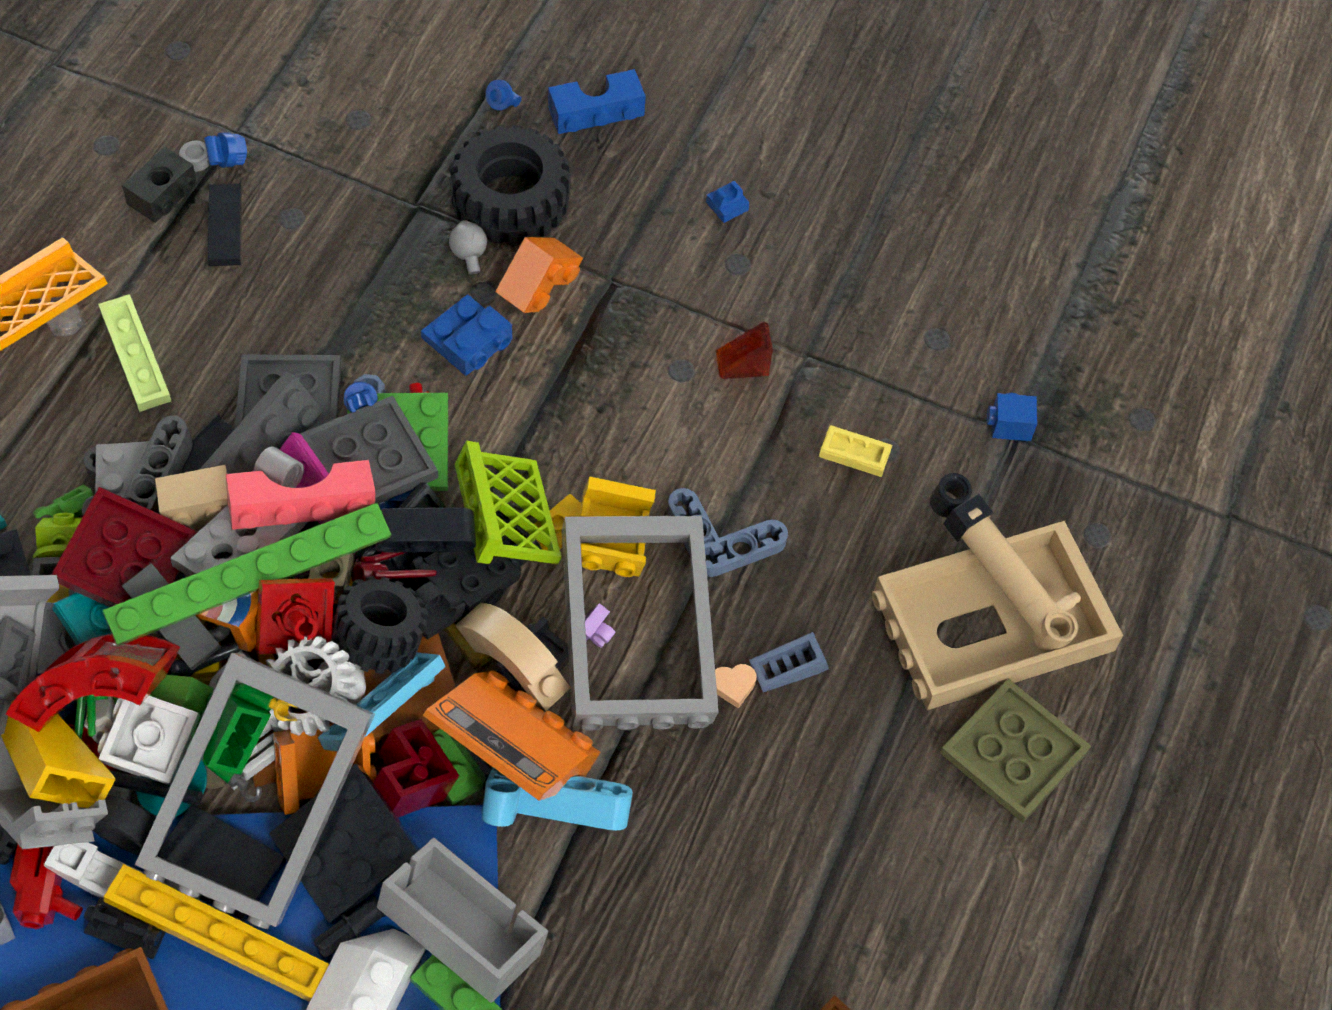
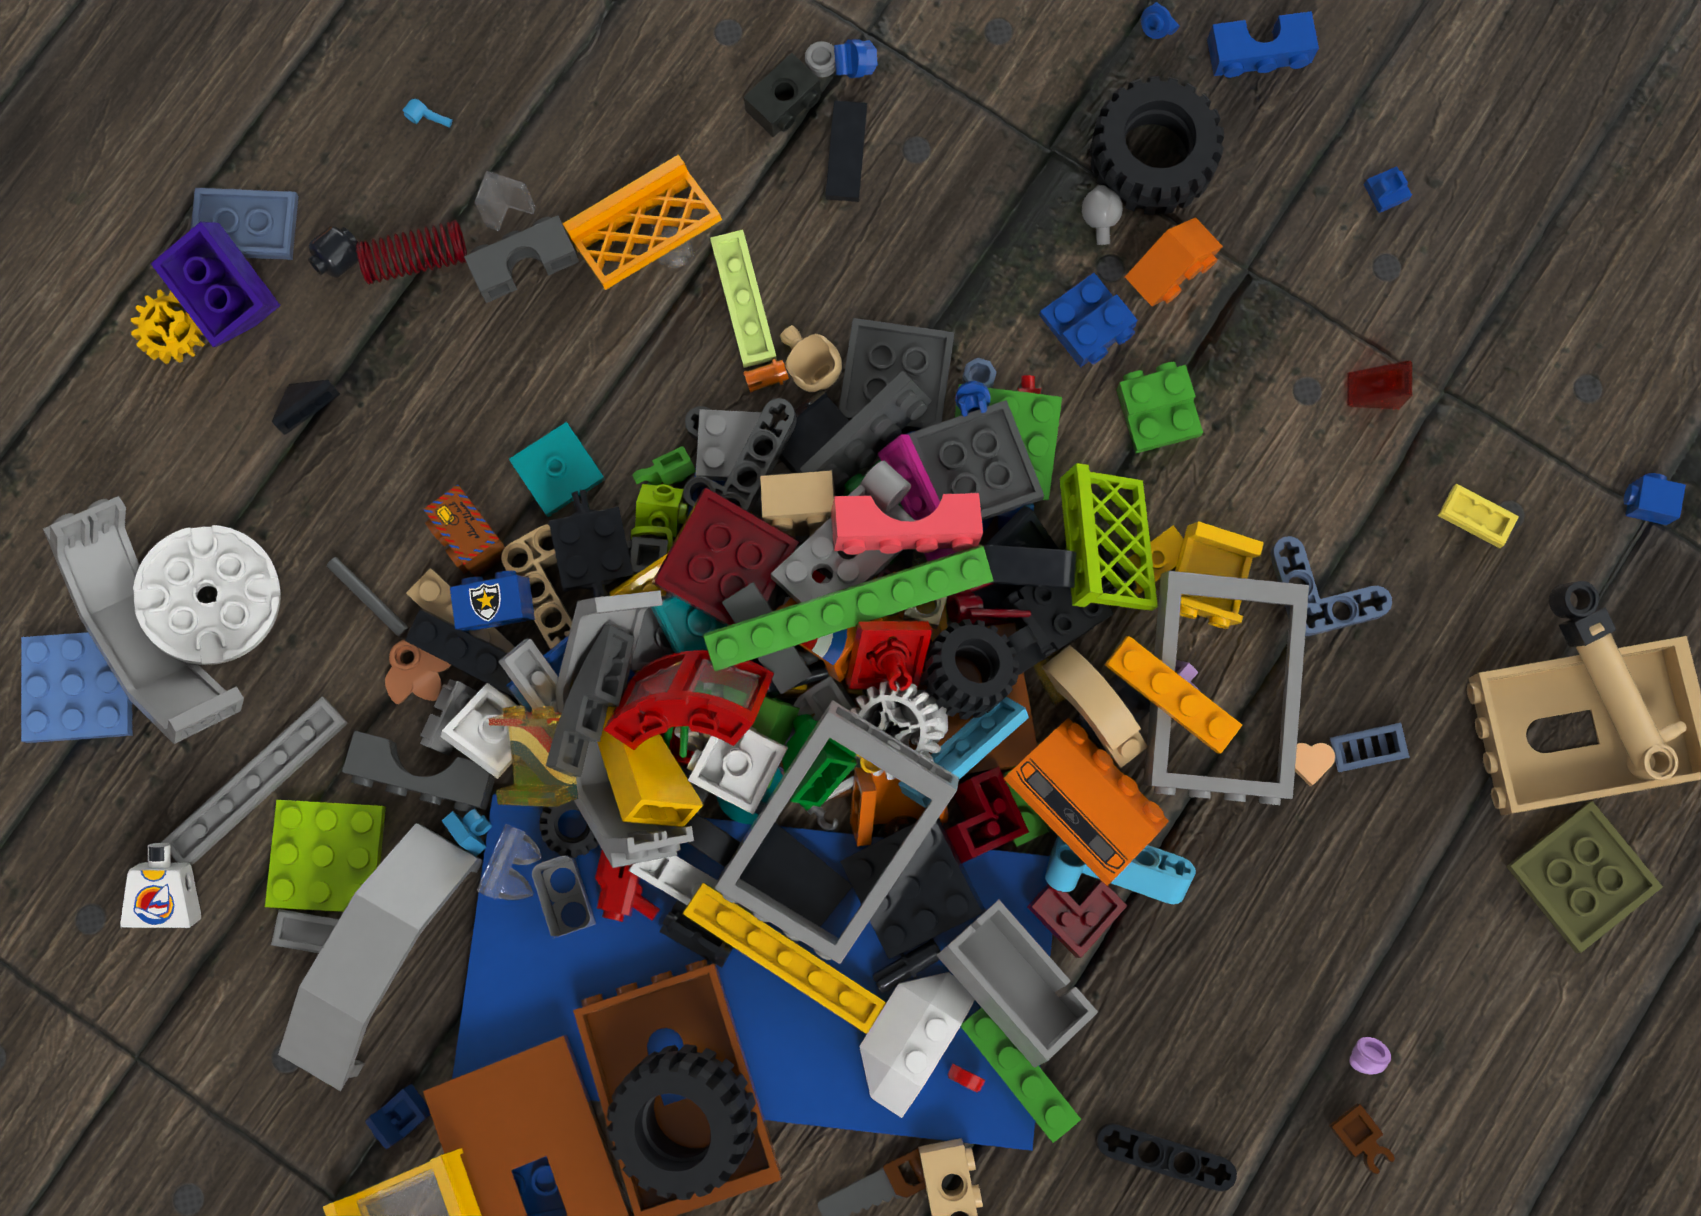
camera: 15 degrees right, 20 degrees up
none -> orange pin [744,359,789,393]
none -> tan hair [780,325,842,392]
none -> dark red plate [1027,880,1127,958]
none -> light orange plate [1105,636,1242,754]
none -> bright green plate [1116,362,1203,454]
none -> lavender tile [1349,1037,1391,1075]

